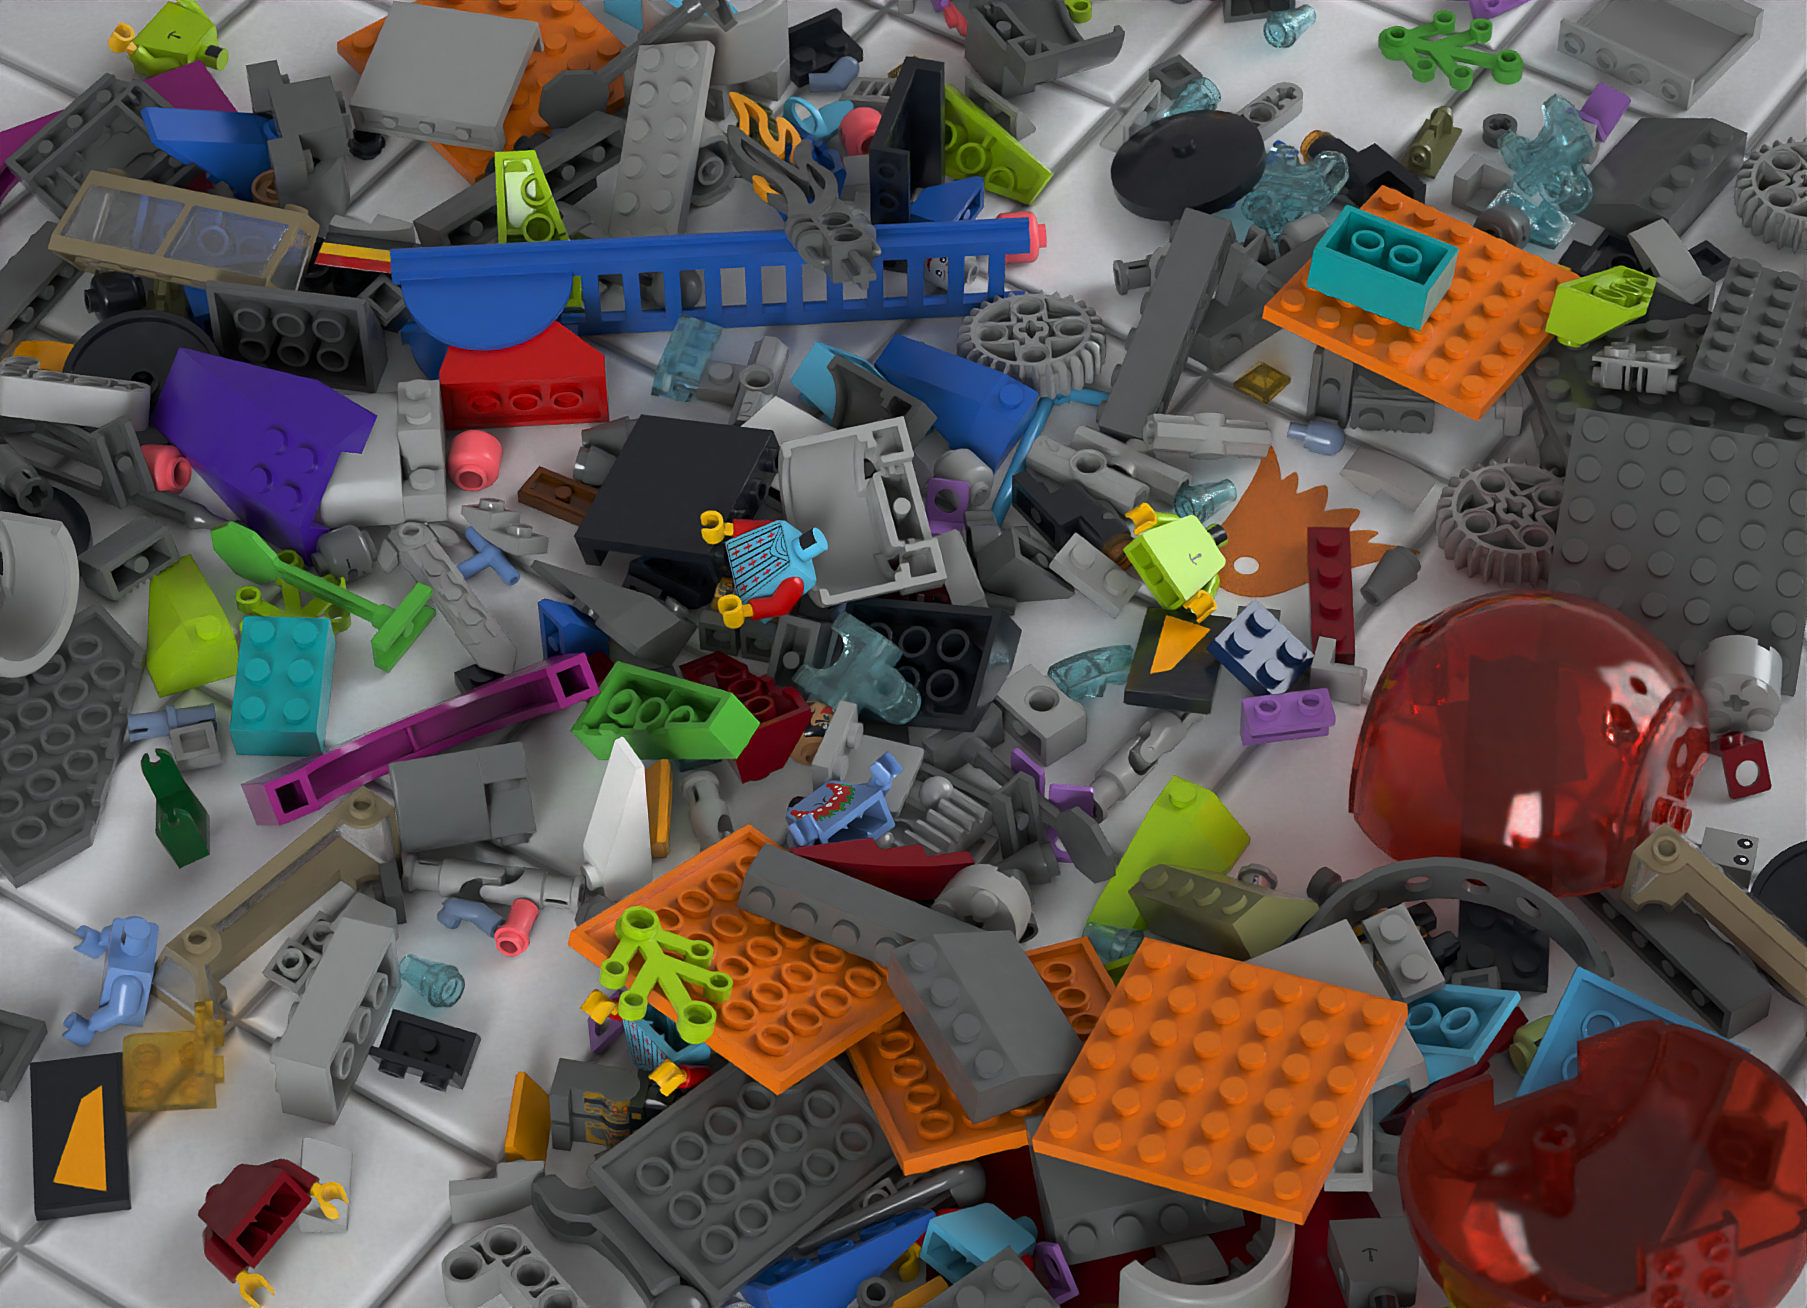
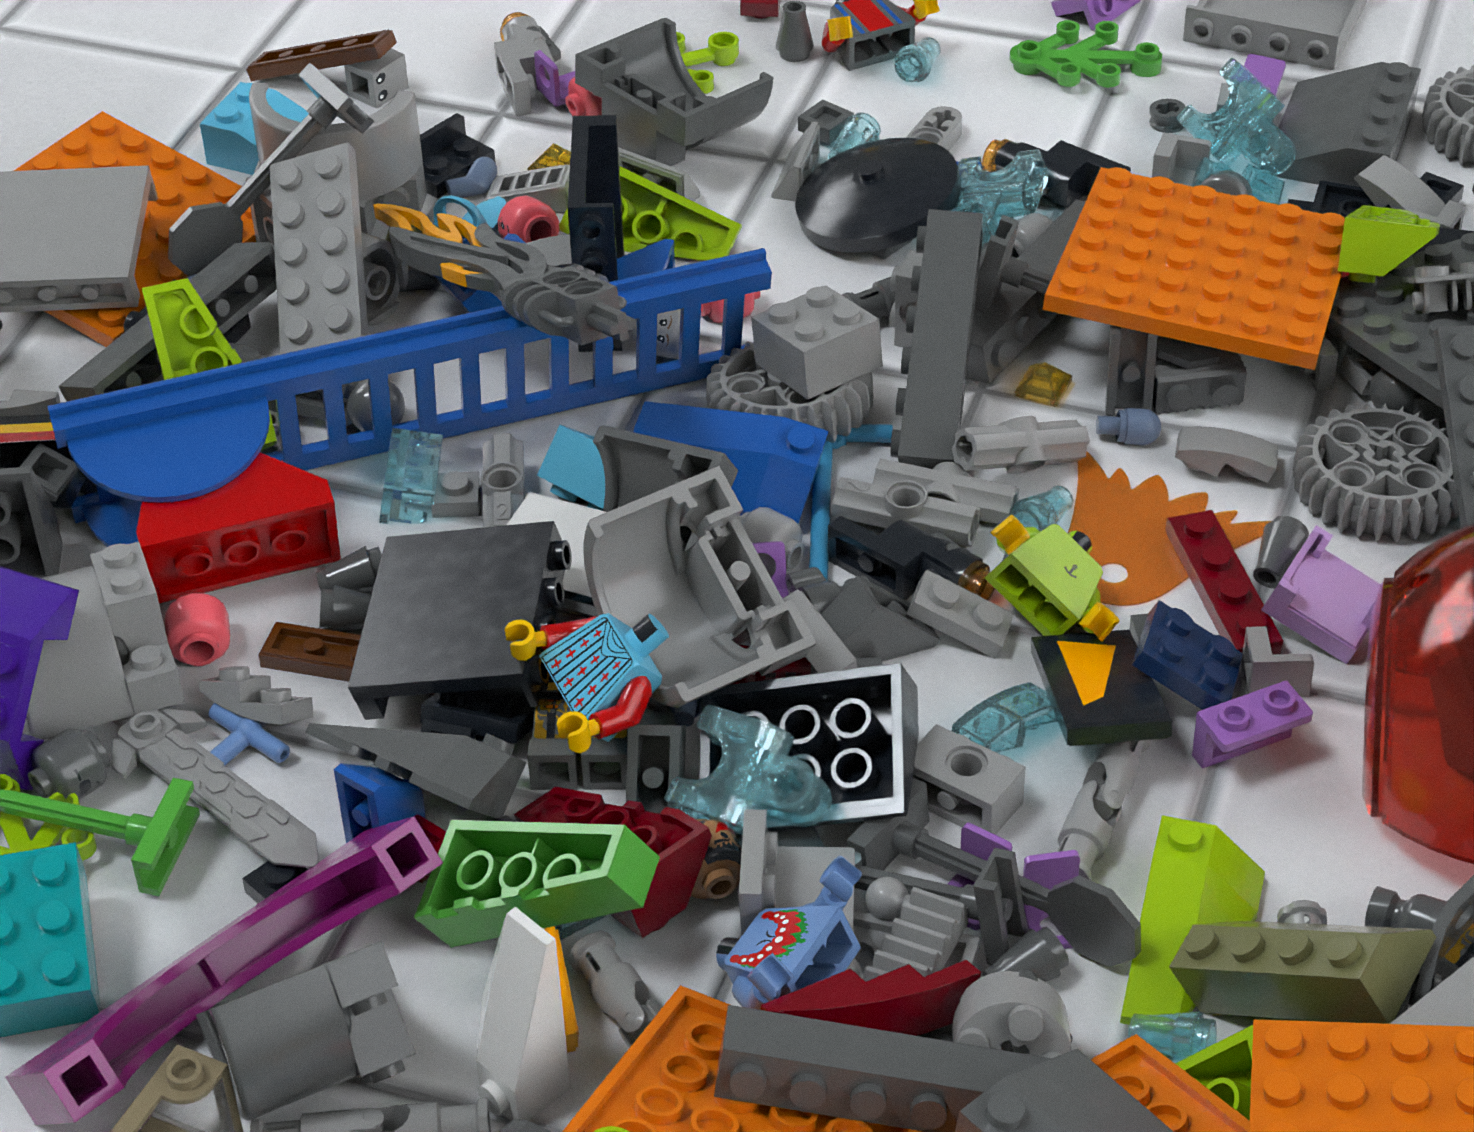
camera: 15 degrees left, 5 degrees down
teal brick [1307,204,1459,331] -> none
olive hinge [1400,106,1463,179] -> none
none -> light grey brick [751,285,883,400]
none -> lavender piece [1261,525,1392,664]

